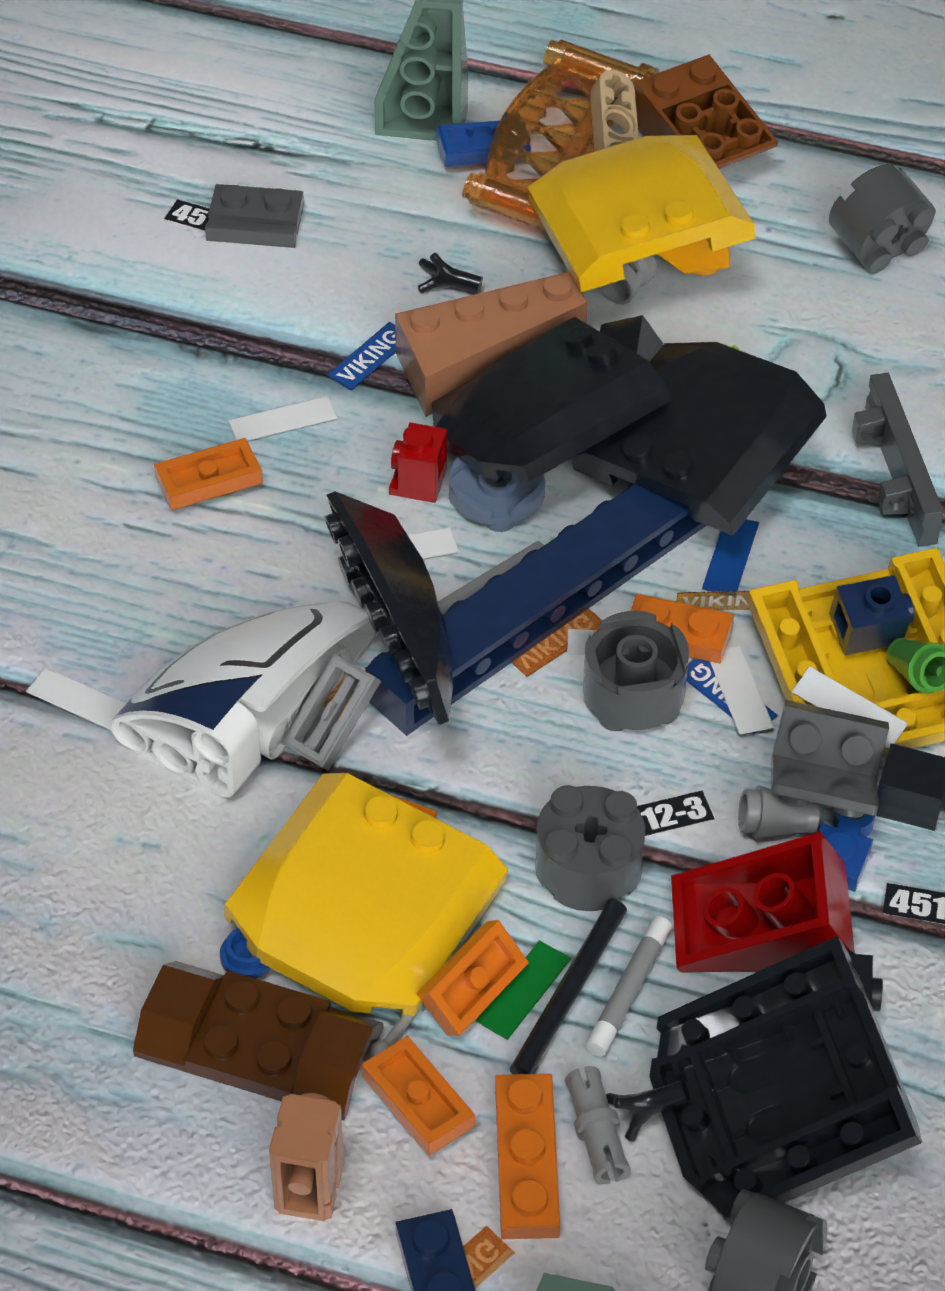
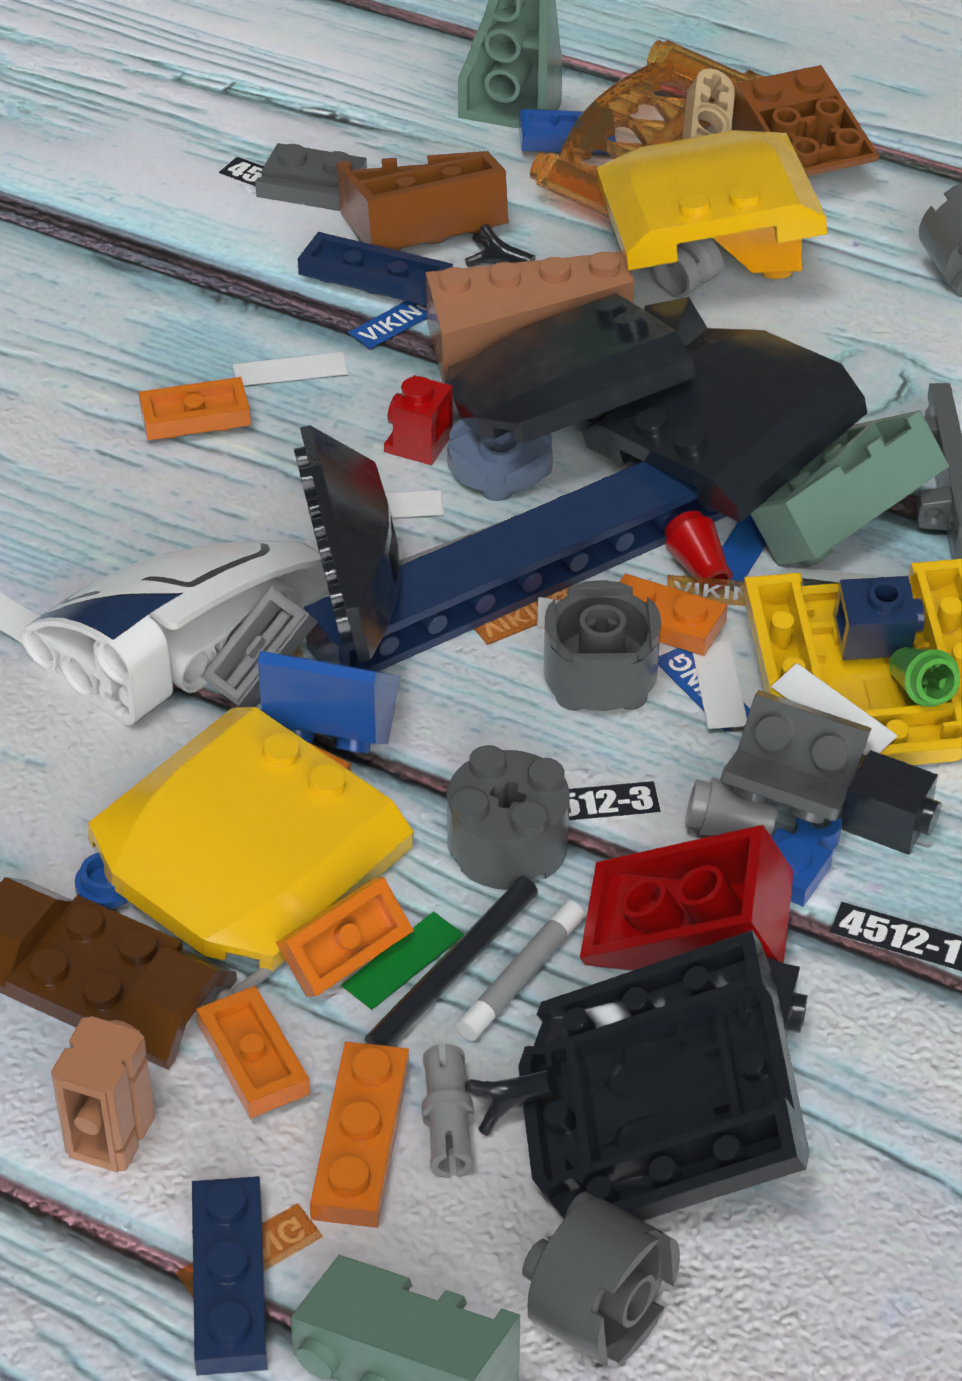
camera: 10 degrees right, 5 degrees down
none -> blue slope [258,651,401,754]
none -> dark blue plate [297,232,453,306]
none -> dark orange wedge [336,151,509,251]
none -> red cone [665,511,733,593]
none -> sand green wedge [751,410,949,566]
none -> white sticker [773,566,887,582]

